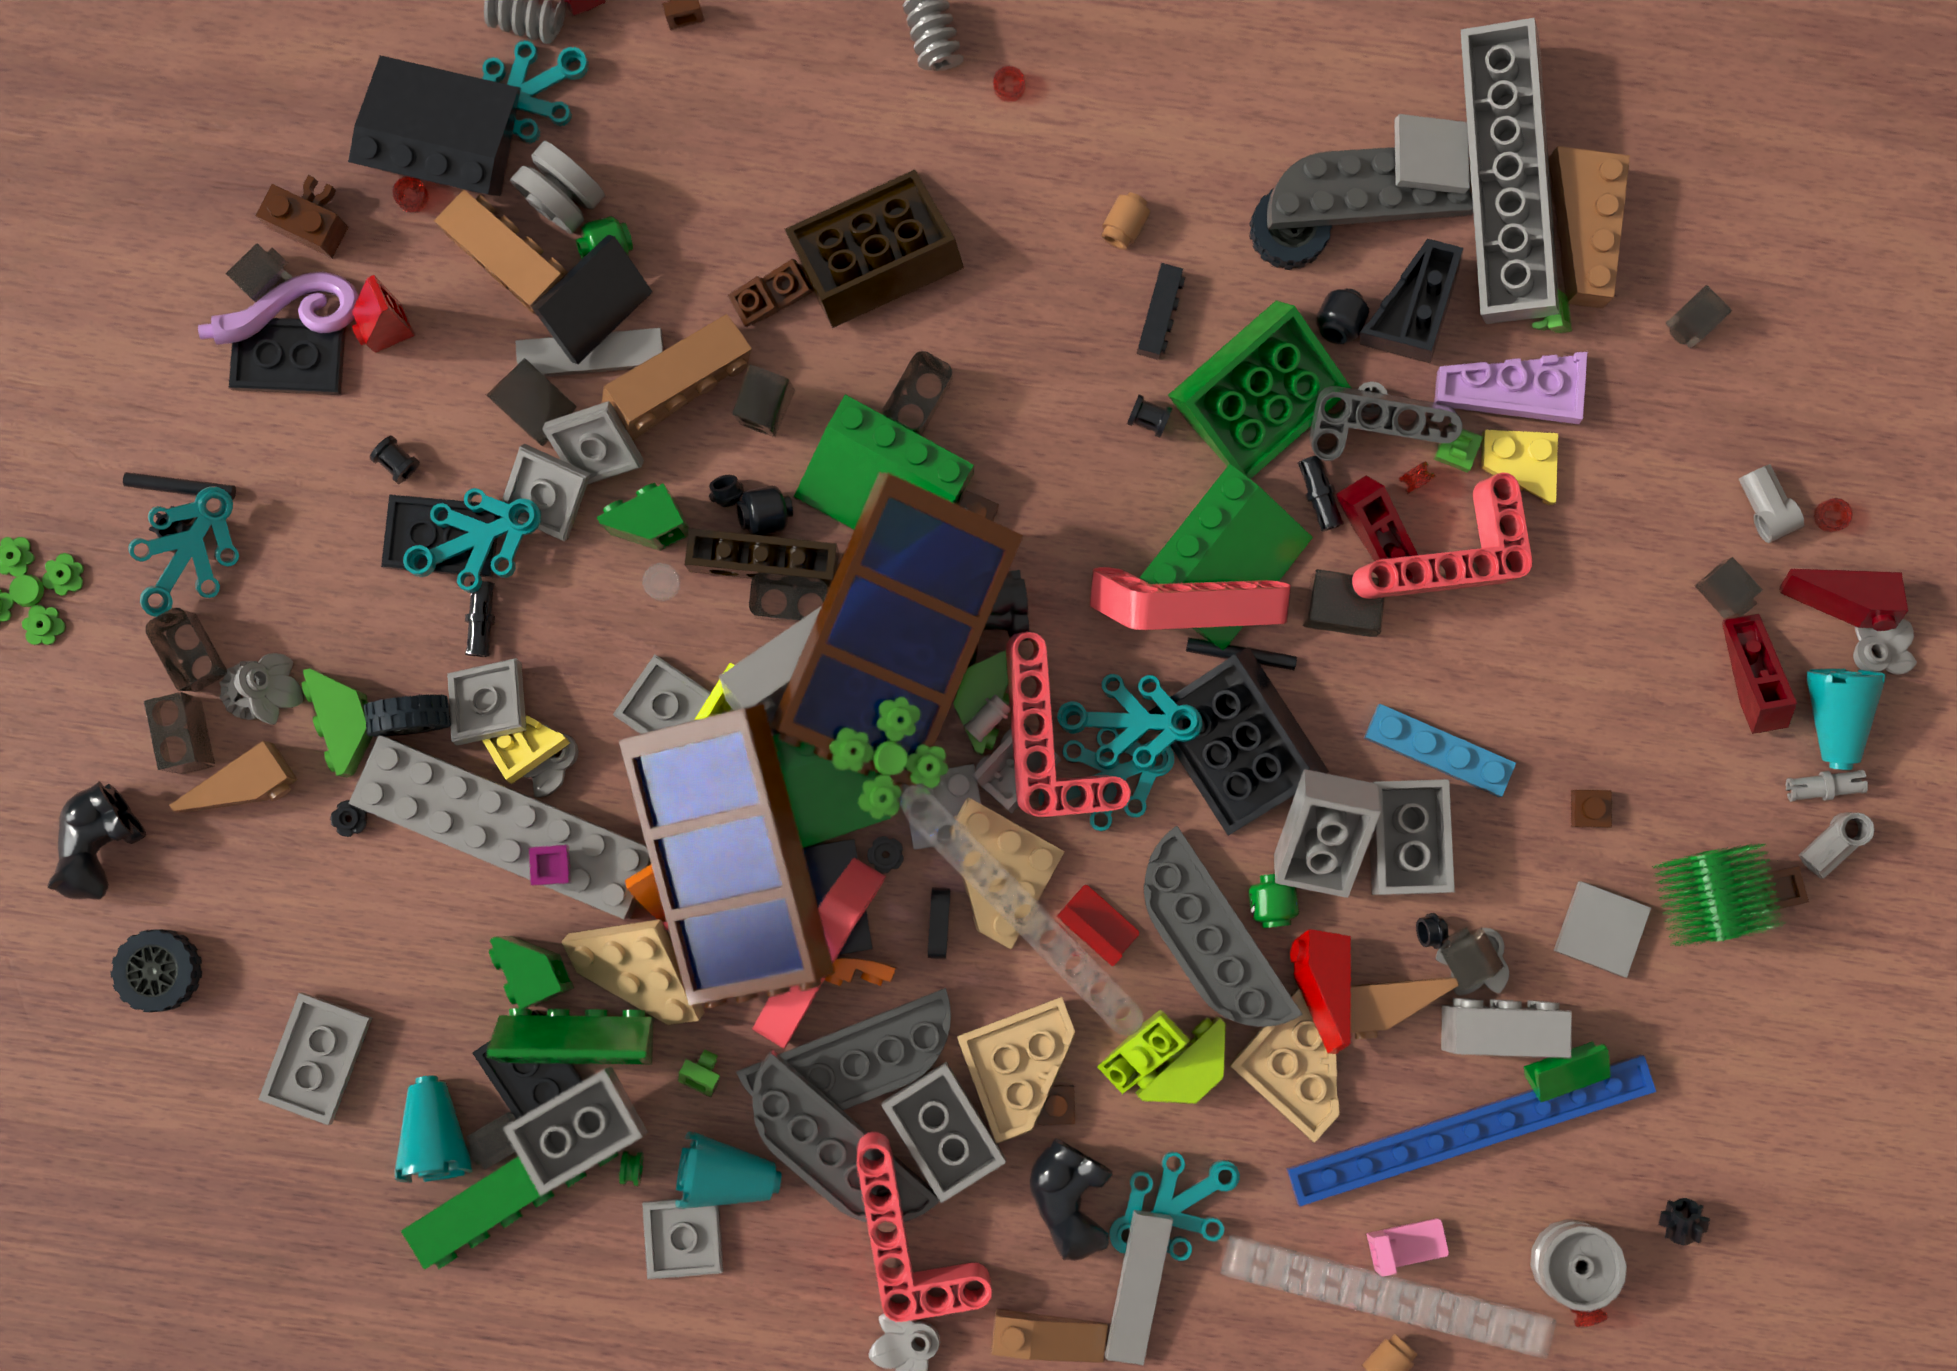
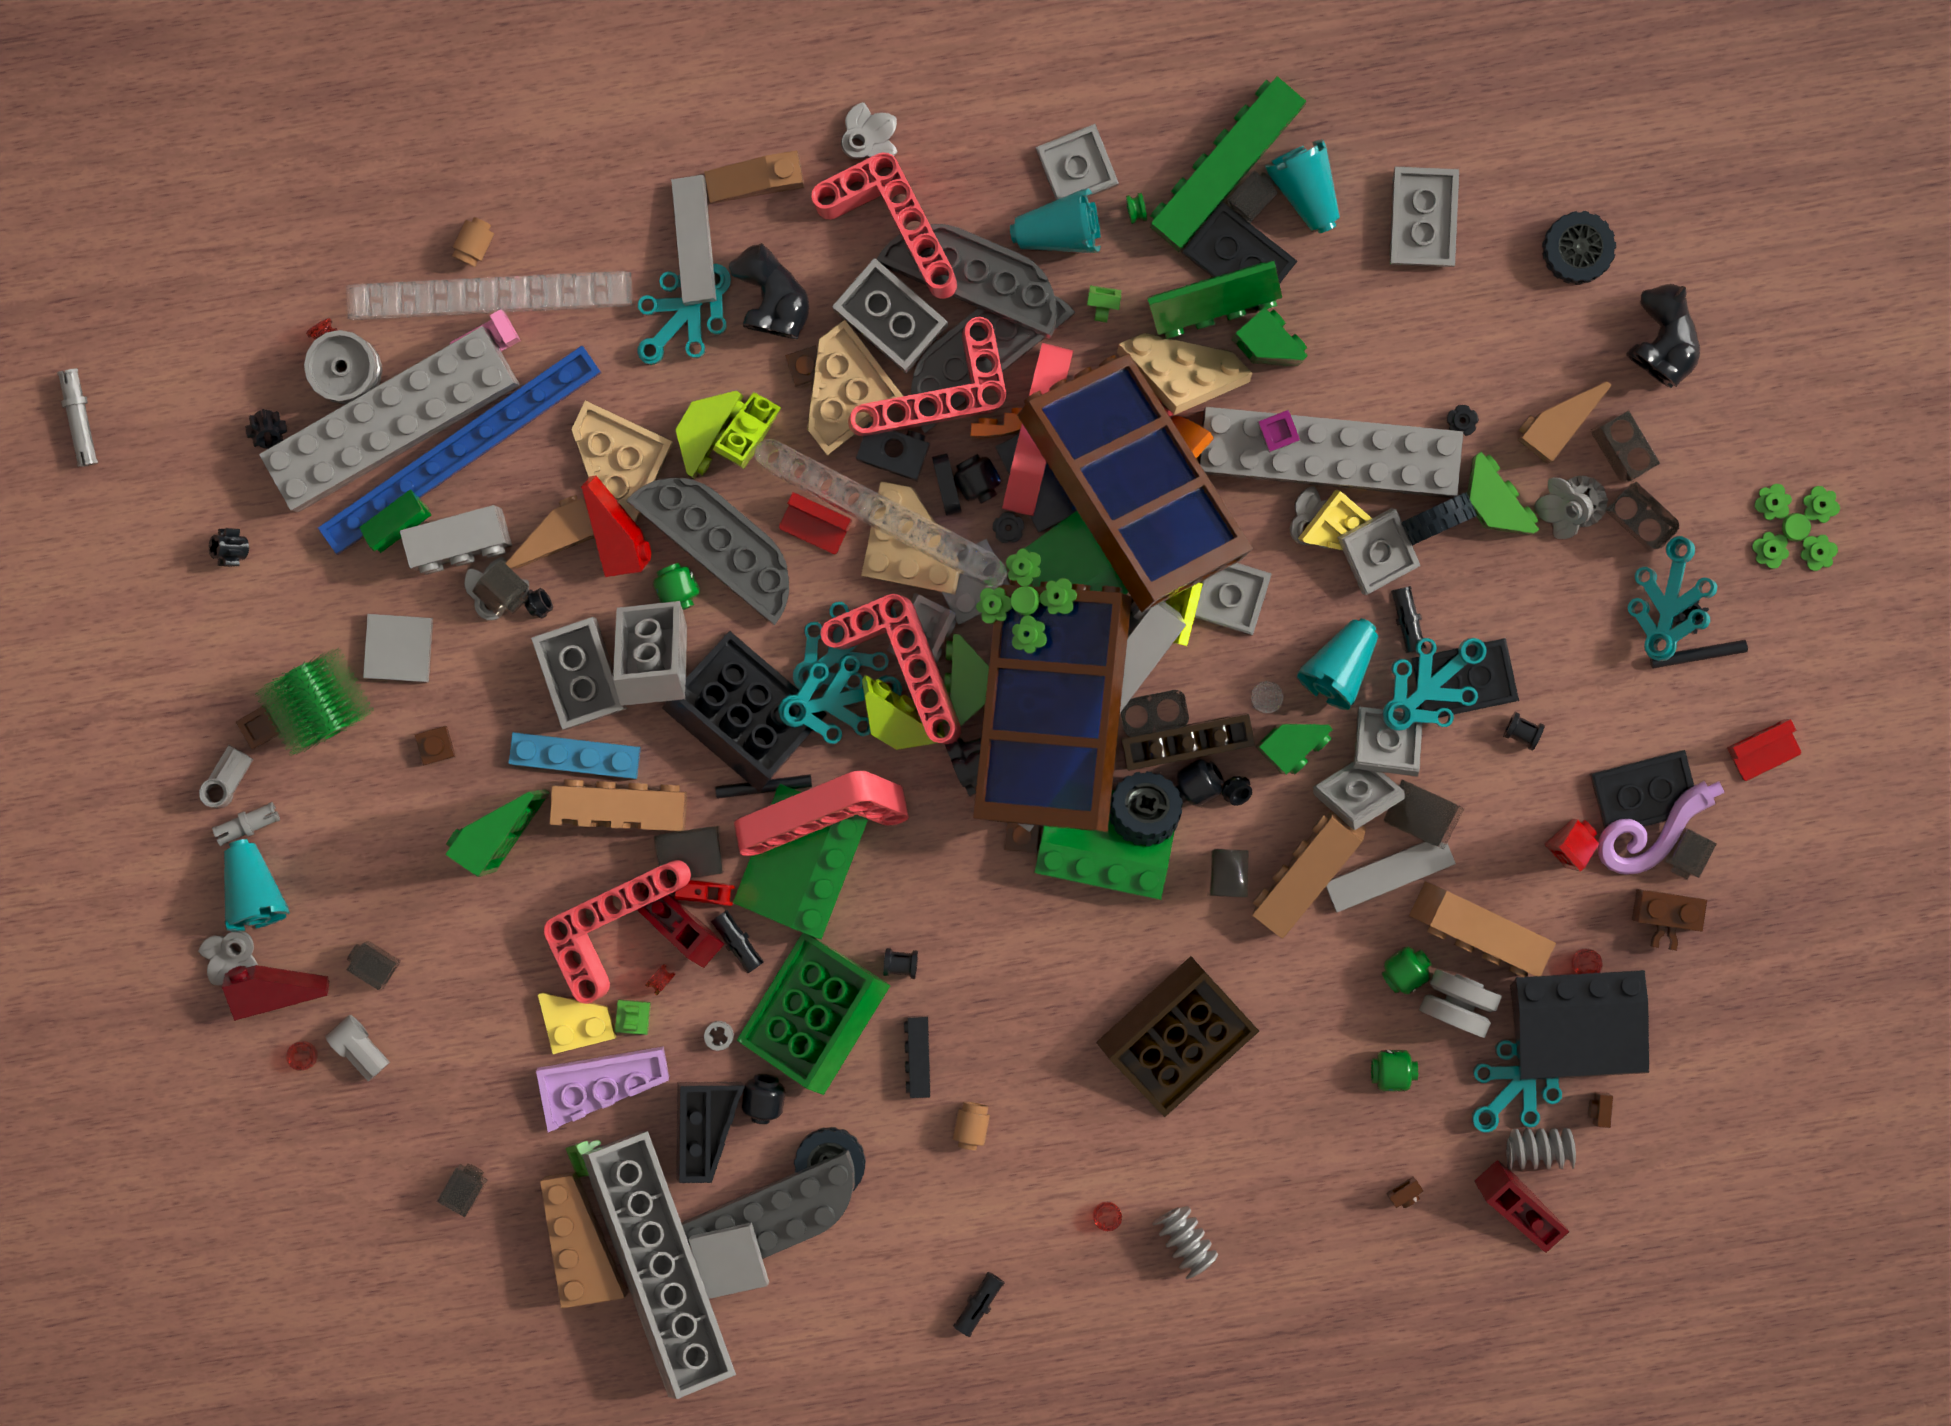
camera: 165 degrees right, 5 degrees up
light grey brick [503,1066,648,1196] -> none
black tile [532,235,653,365] -> none
reddish brown slope [728,259,814,327] -> none
clear smoke piece [882,351,953,435] -> none
light grey pin [964,694,1011,742] -> none
dark grey beam [1310,386,1462,461] -> none
dark red slope [1722,614,1797,734] -> none
none -> light grey pin [57,368,98,467]
none -> black gear [209,528,249,567]
none -> light grey brick [259,326,520,512]
none -> green slope [445,789,550,877]
none -> medium nougat wedge [550,779,687,831]
none -> red bar [675,879,735,906]
none -> coral beam [848,317,1006,436]
none -> black brick [856,422,930,482]
none -> lime slope [862,675,945,750]
none -> black pin [953,1272,1005,1337]
none -> black head [954,454,1001,504]
none -> black wheel [1109,771,1183,846]
none -> teal cone [1297,618,1378,710]
none -> green head [1371,1050,1418,1092]
none -> reddish brown plate [1588,1092,1613,1128]
none -> red panel [1727,719,1801,781]

